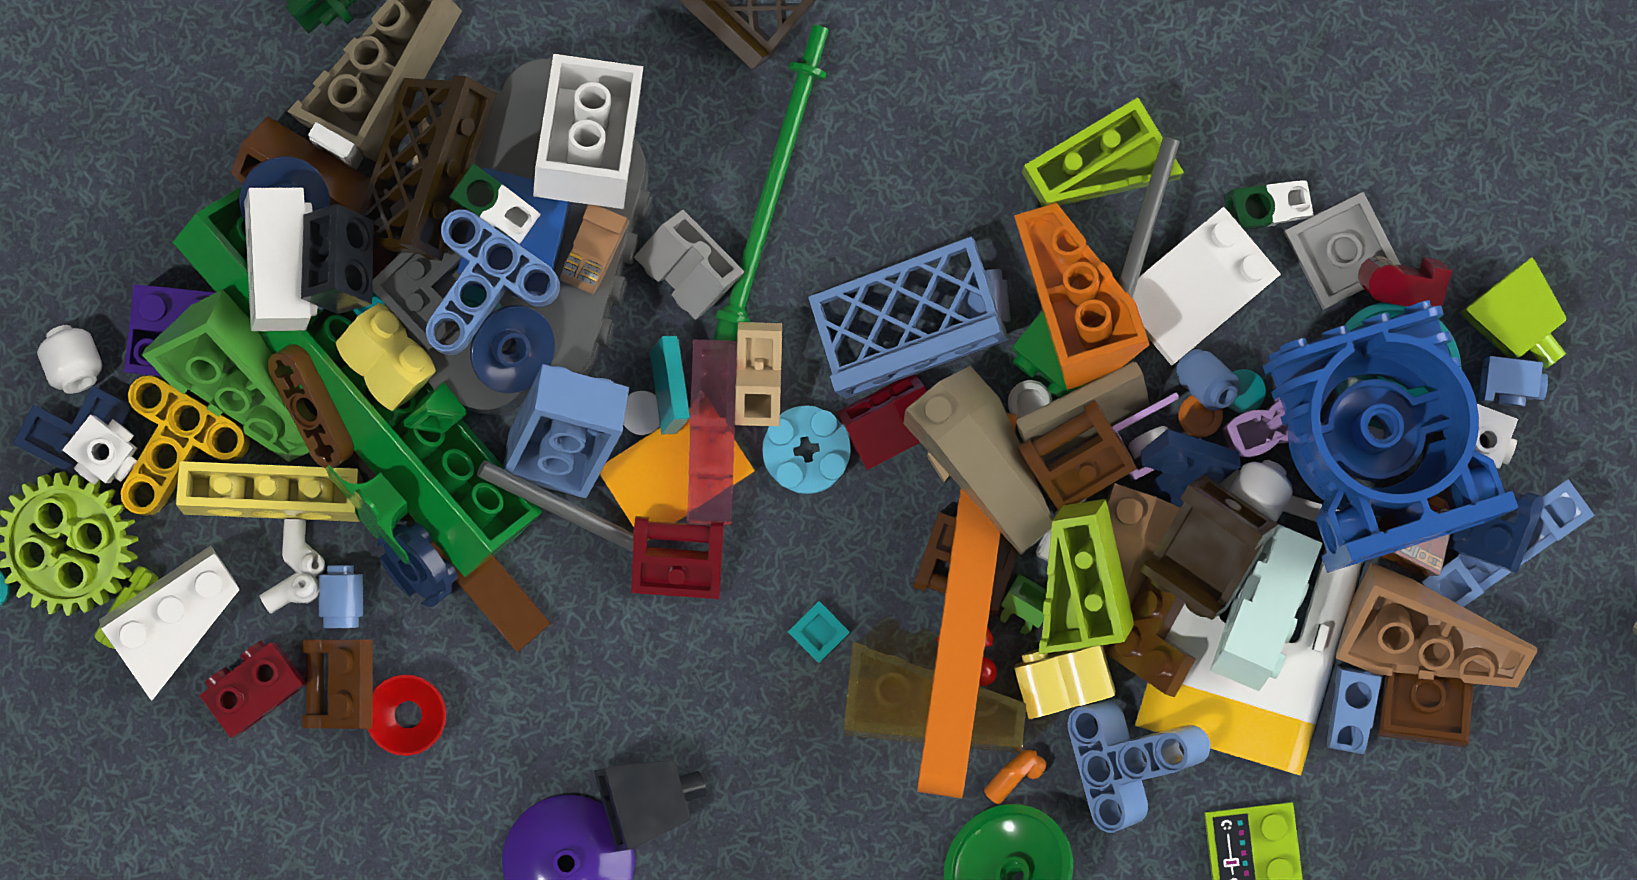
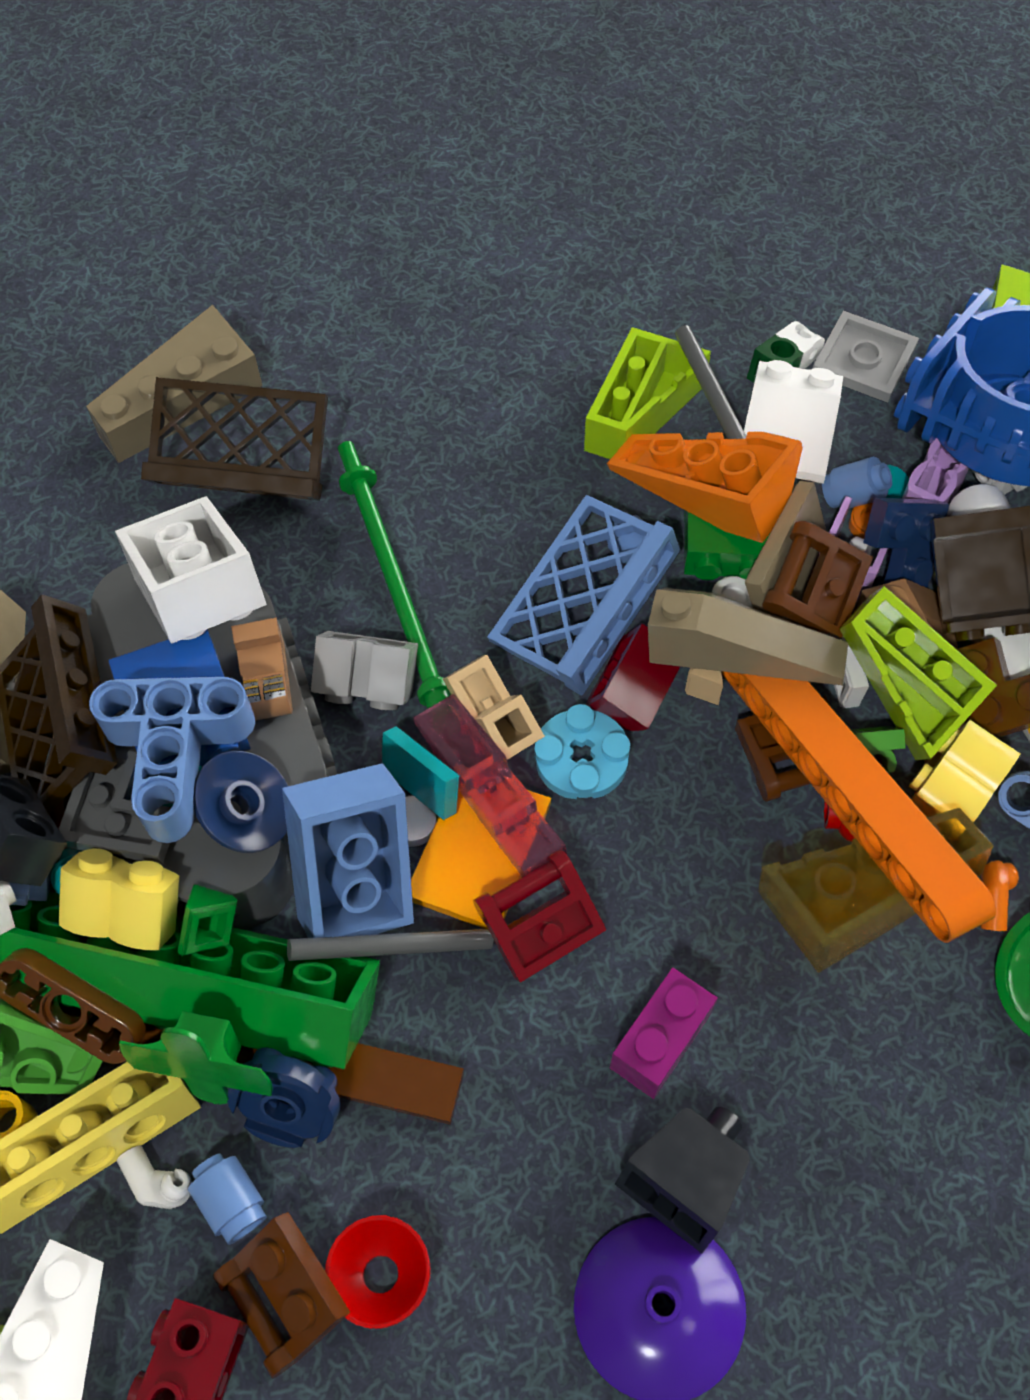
camera: 35 degrees left, 25 degrees down
white arm [259,573,320,614] -> none
leg [450,163,540,244] -> none
teal tile [788,601,850,663] -> none
dark red leg [1358,256,1452,307] -> none
none -> magenta brick [610,967,718,1099]

